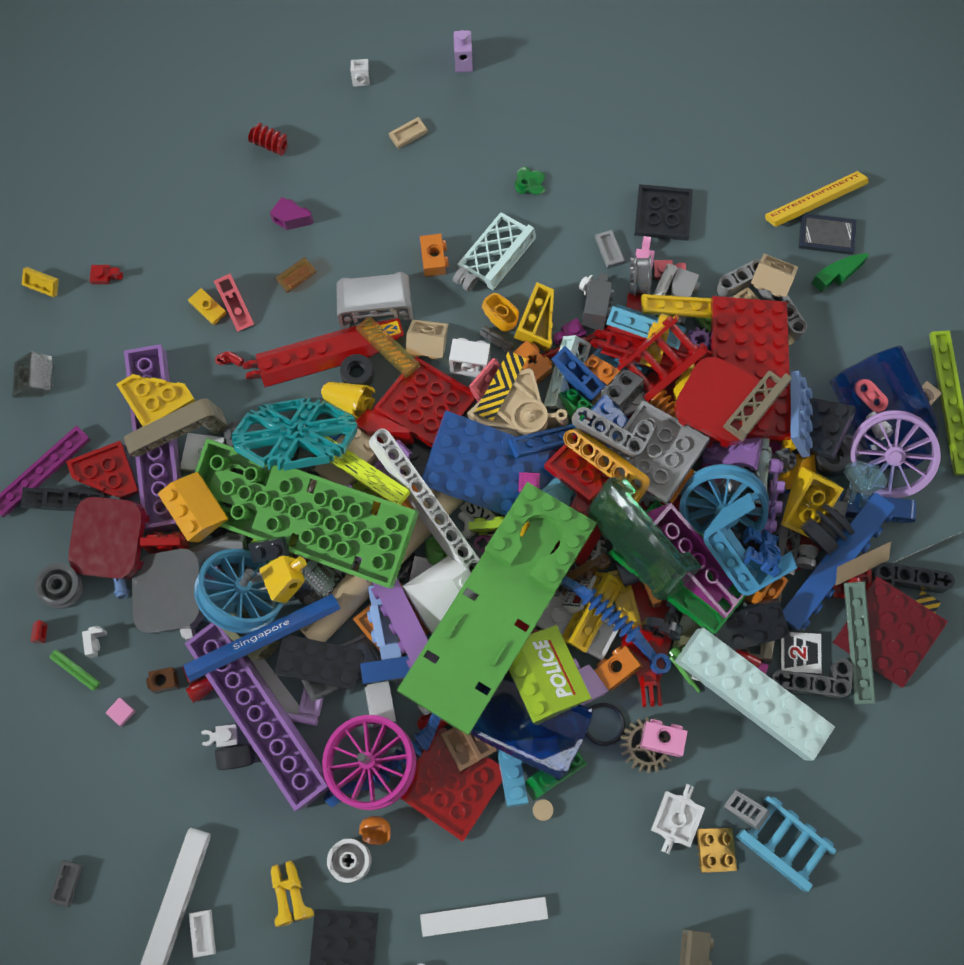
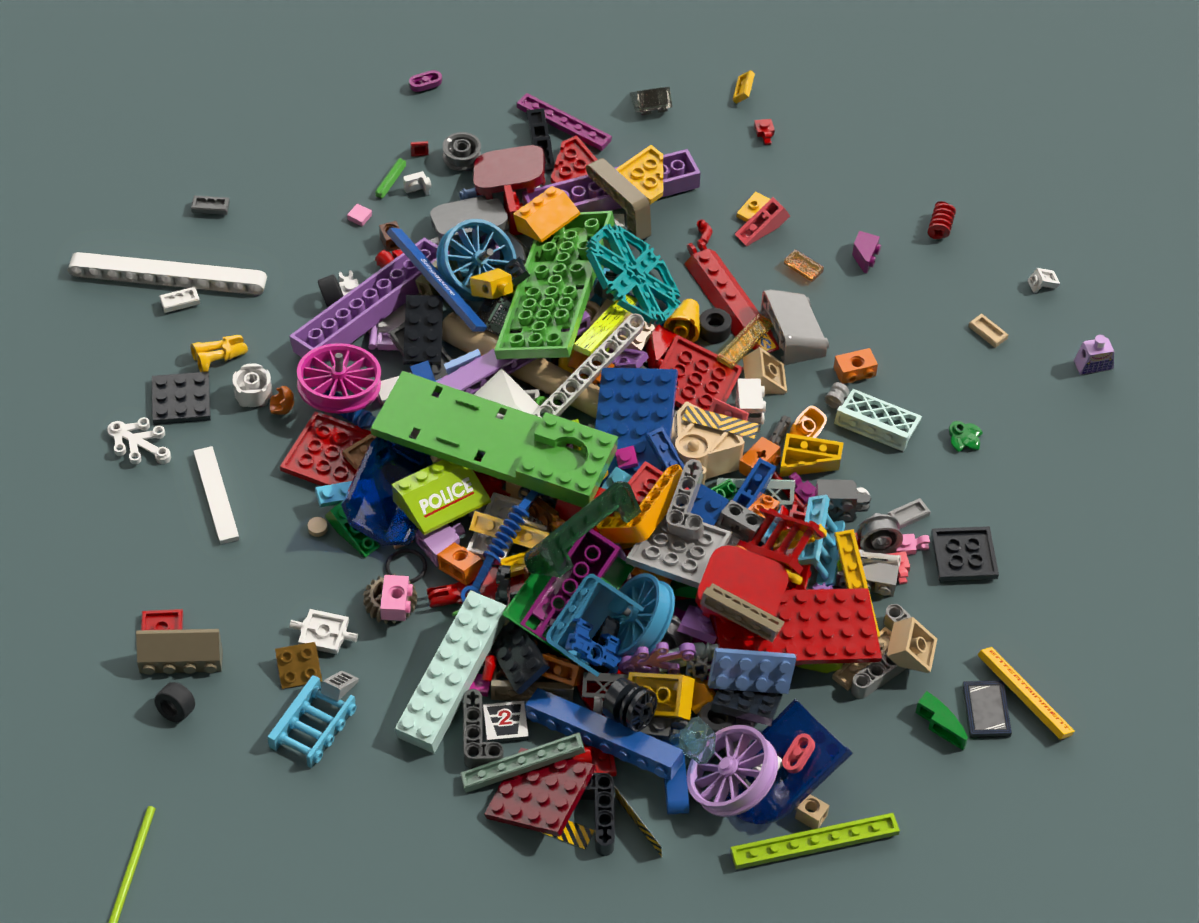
camera: 75 degrees right, 20 degrees down
tan sticker [836,542,891,586] -> none

